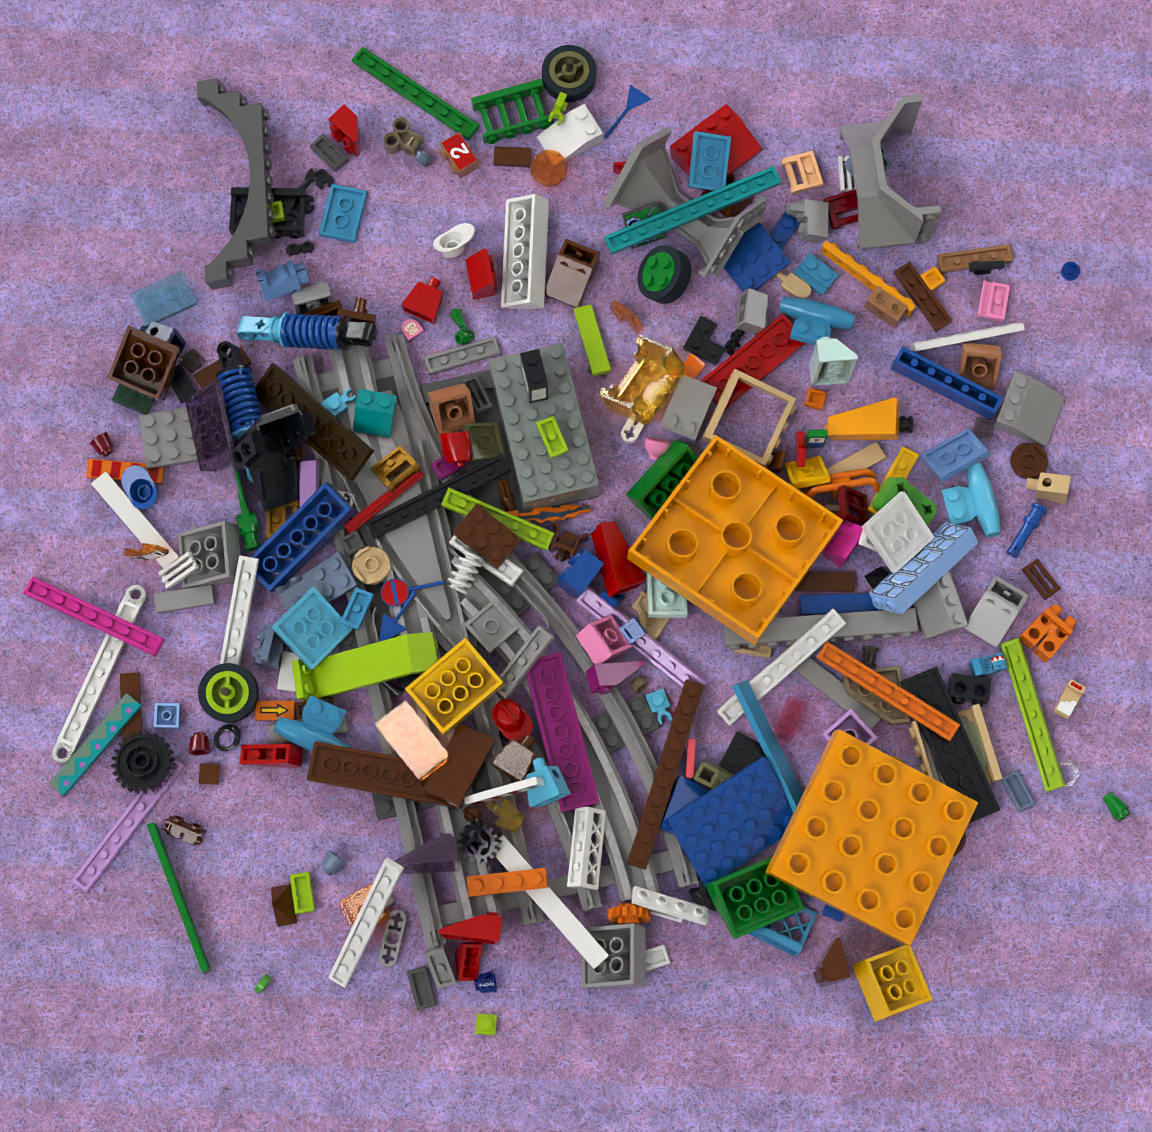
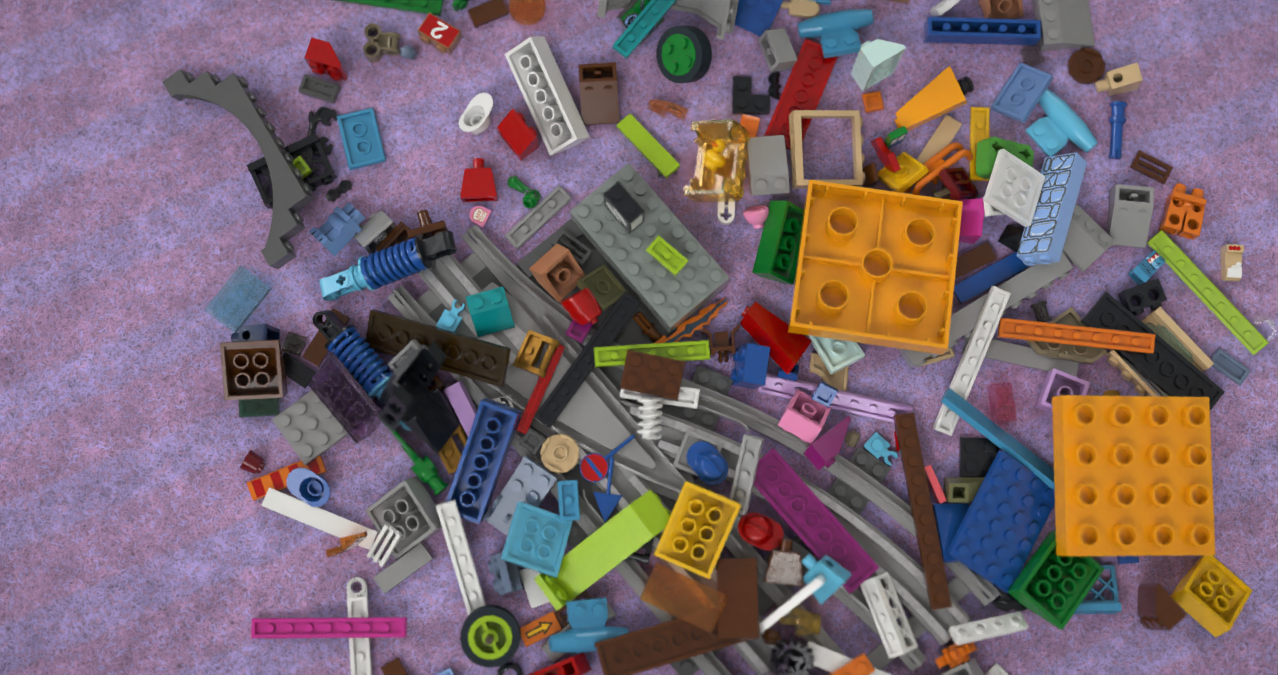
camera: 25 degrees left, 5 degrees up
none -> blue piece [687,441,729,485]
none -> yellow animal [703,139,726,172]

